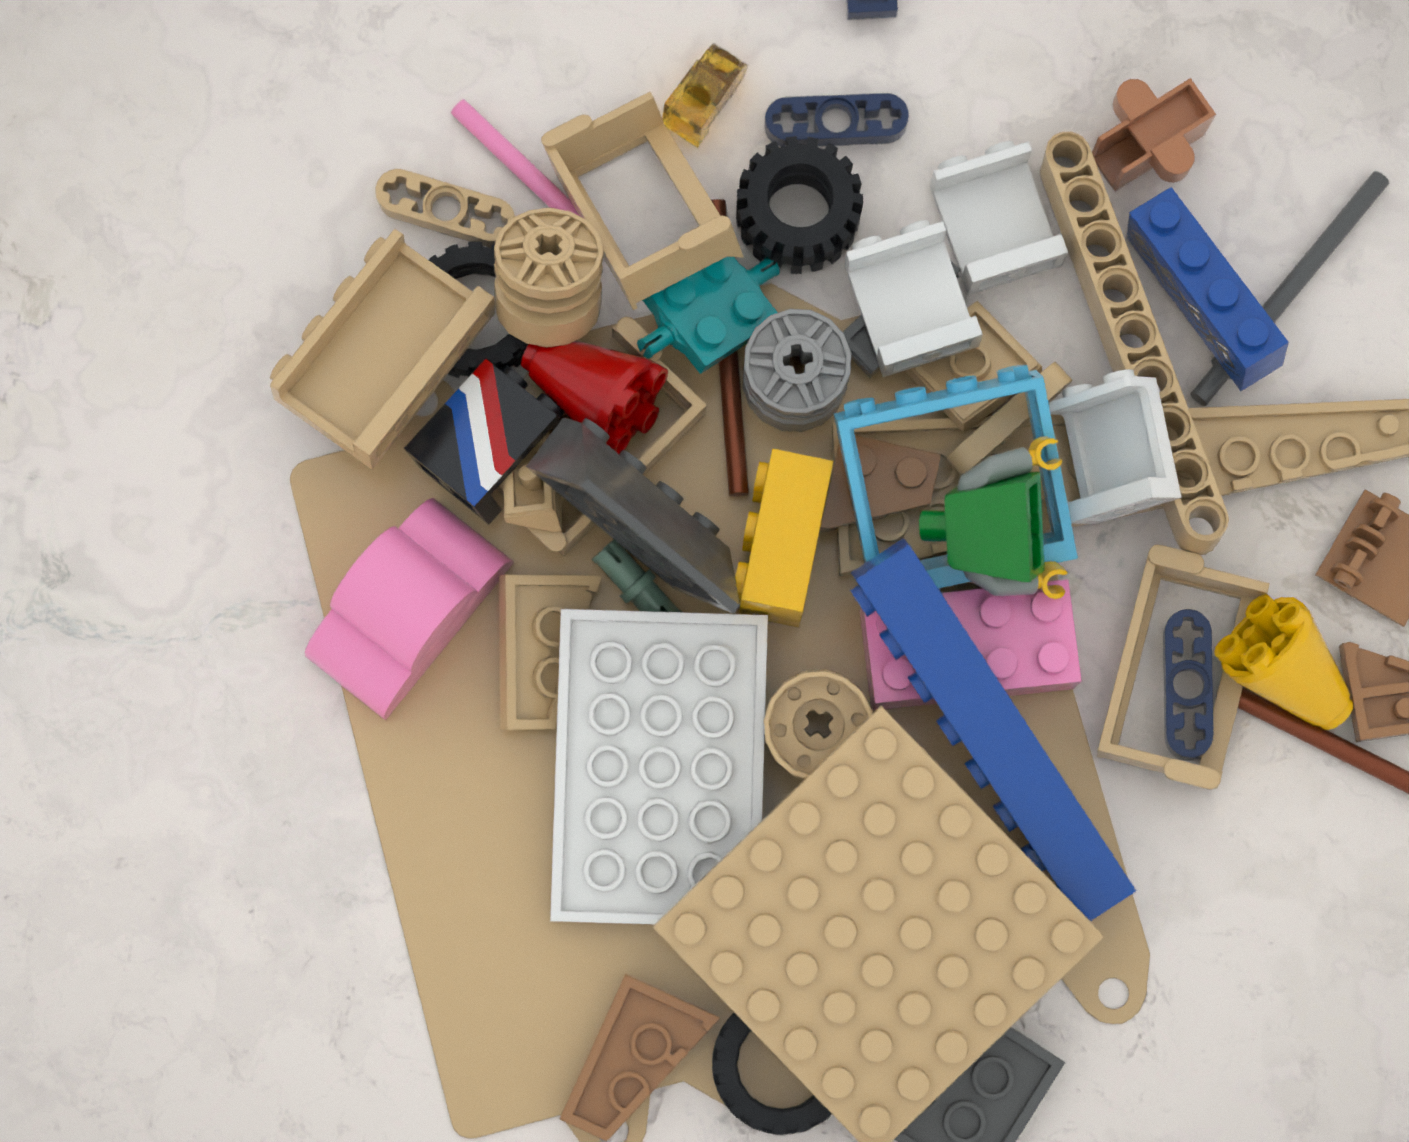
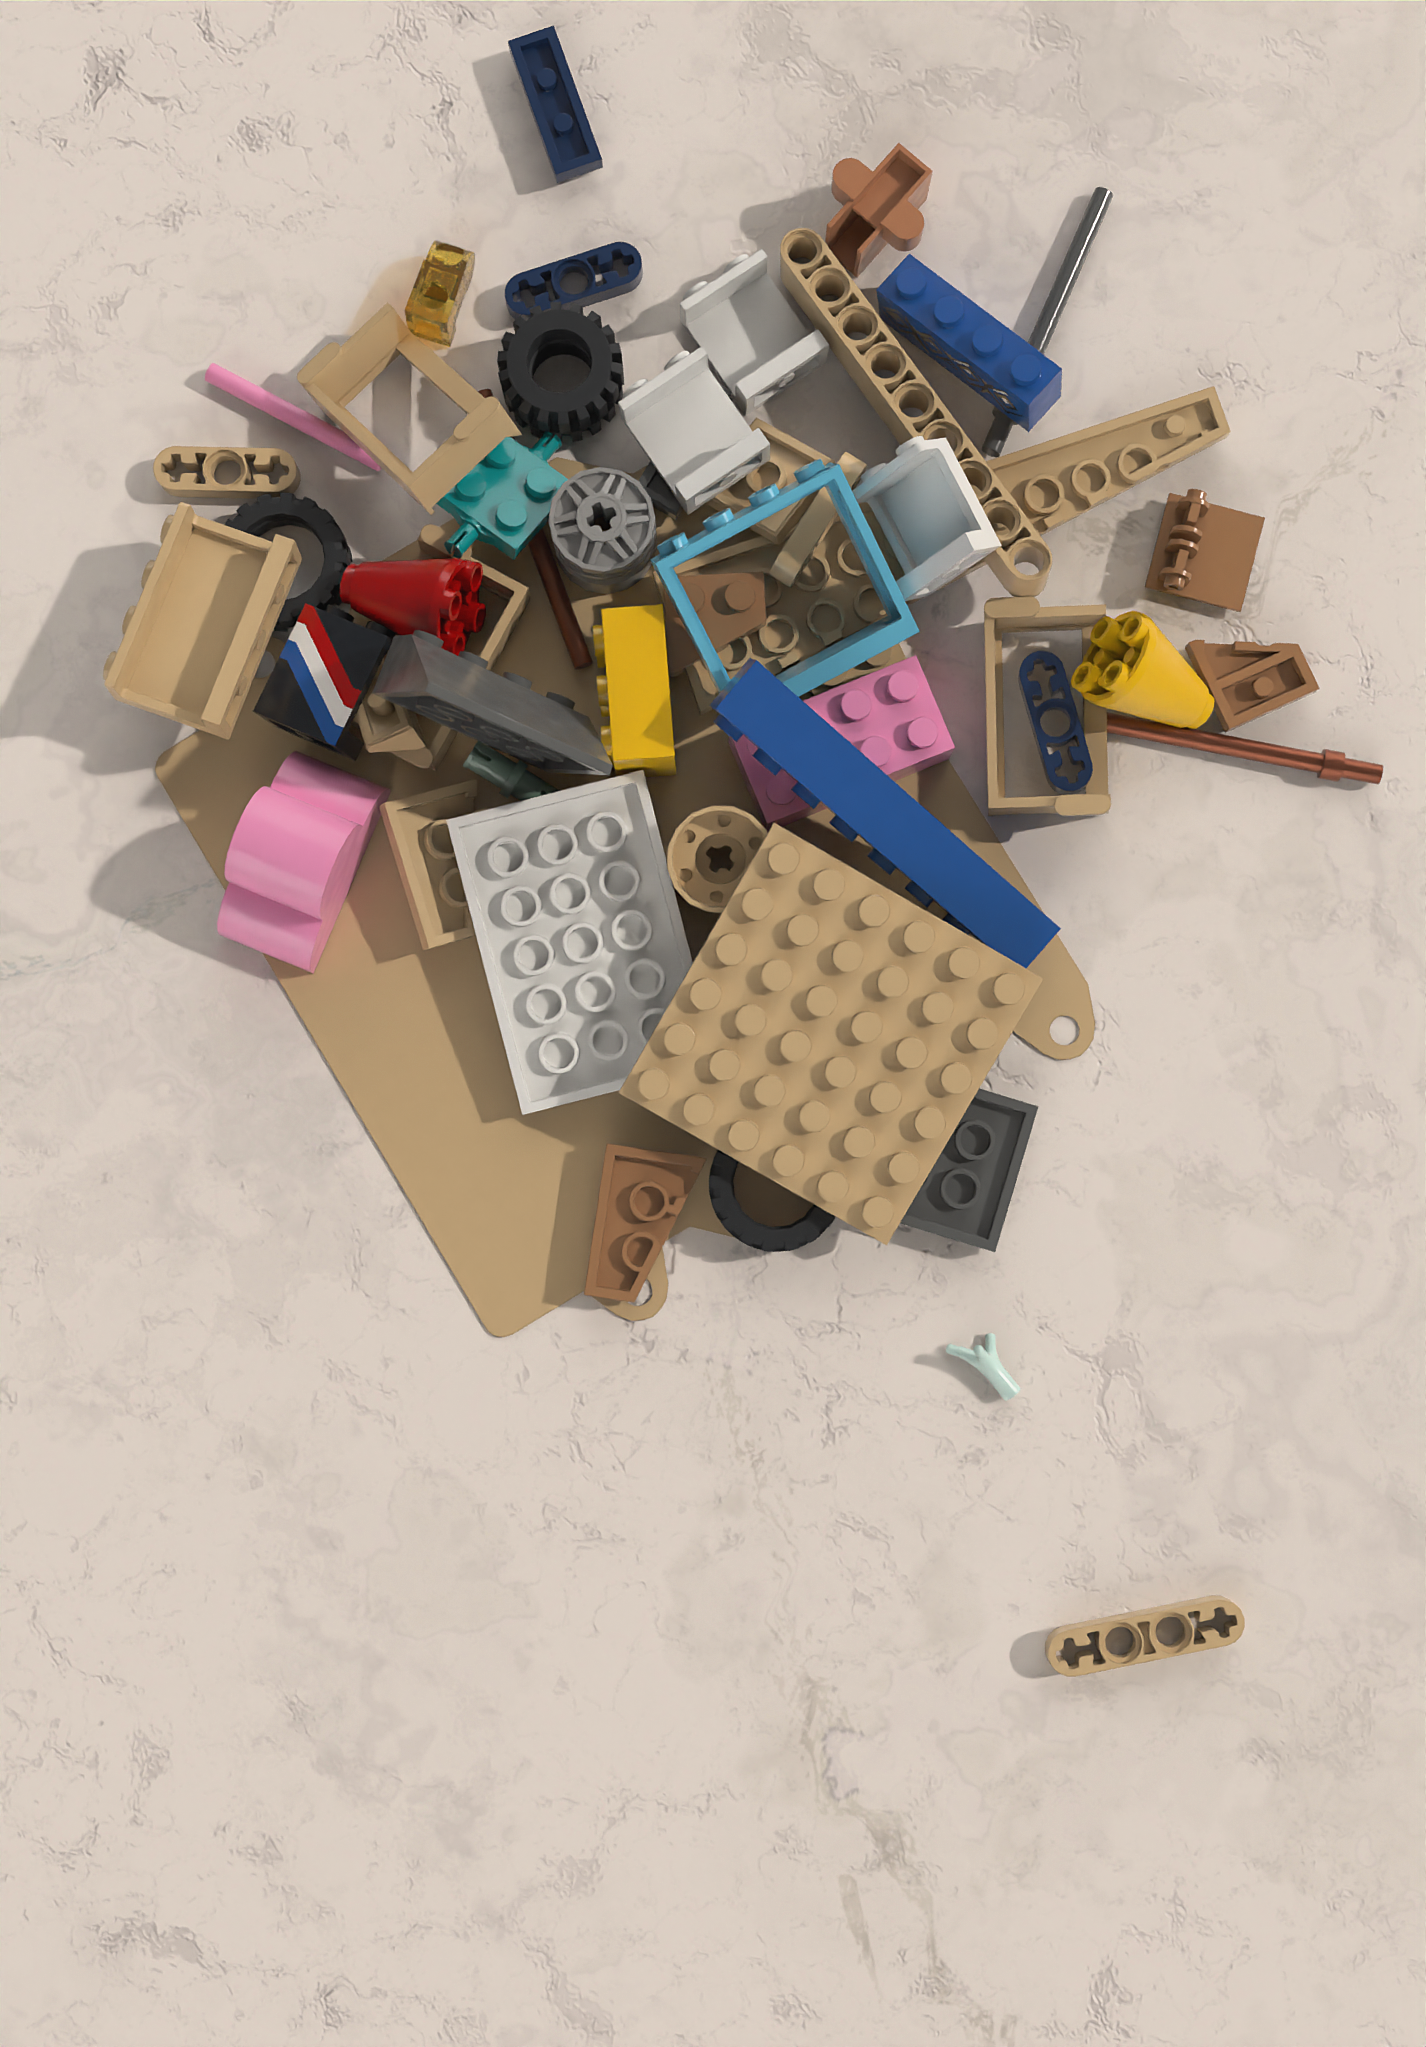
camera: 15 degrees left, 5 degrees up
tan wheel [494,208,603,347] -> none
green torso [919,436,1068,599] -> none

